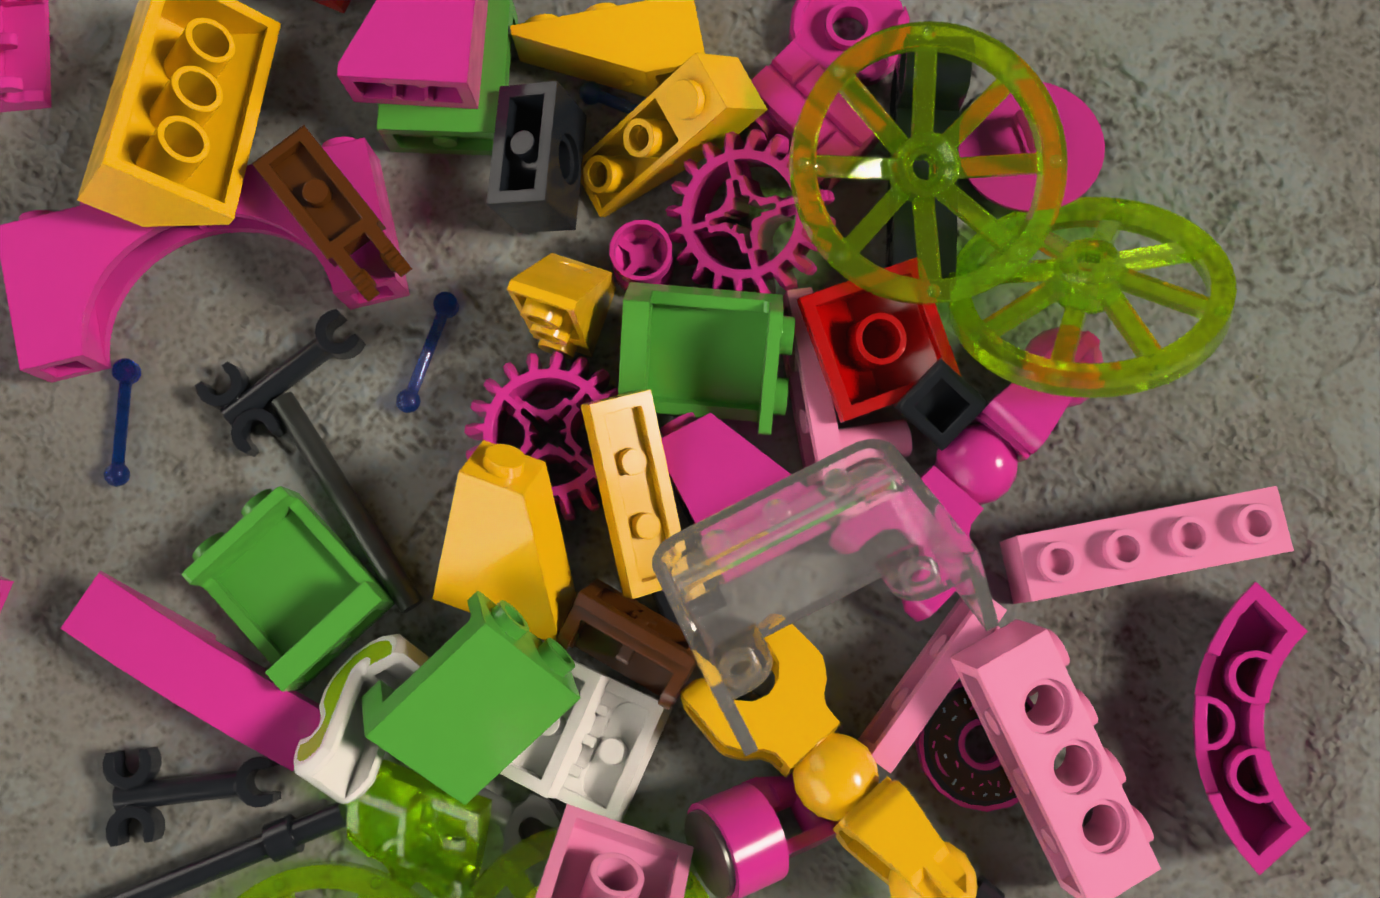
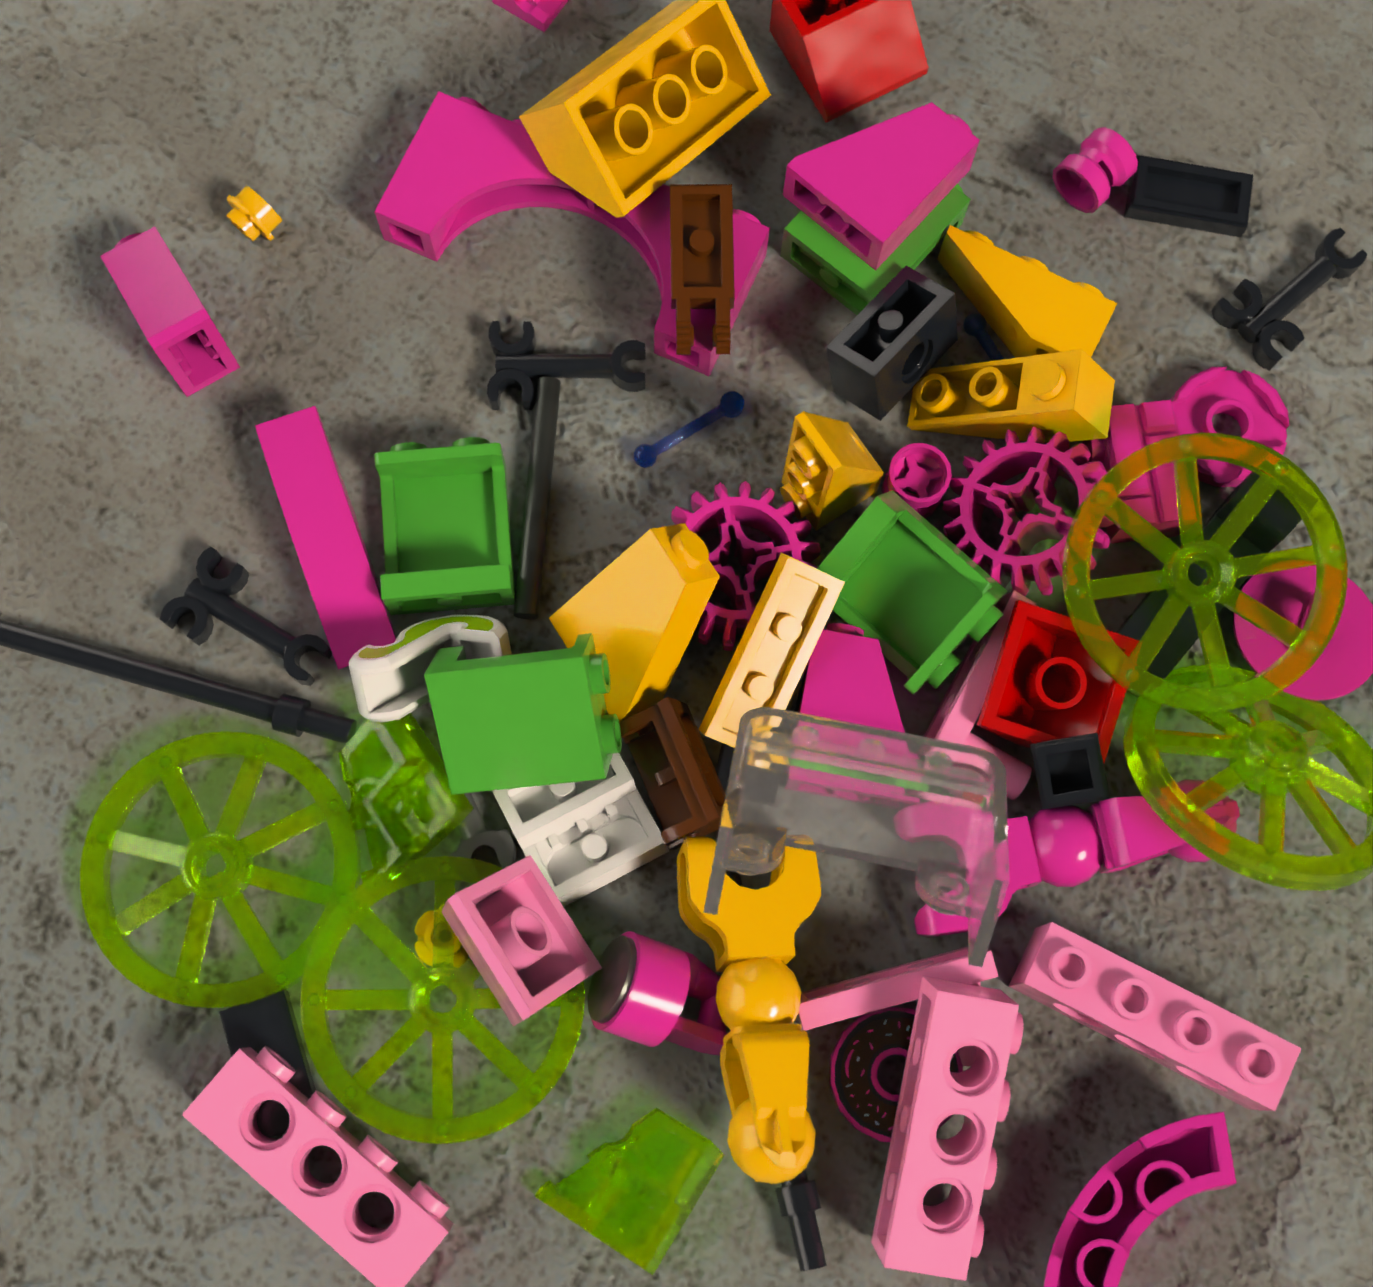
camera: 30 degrees right, 5 degrees down
clear blue hinge [103,358,141,487] -> none

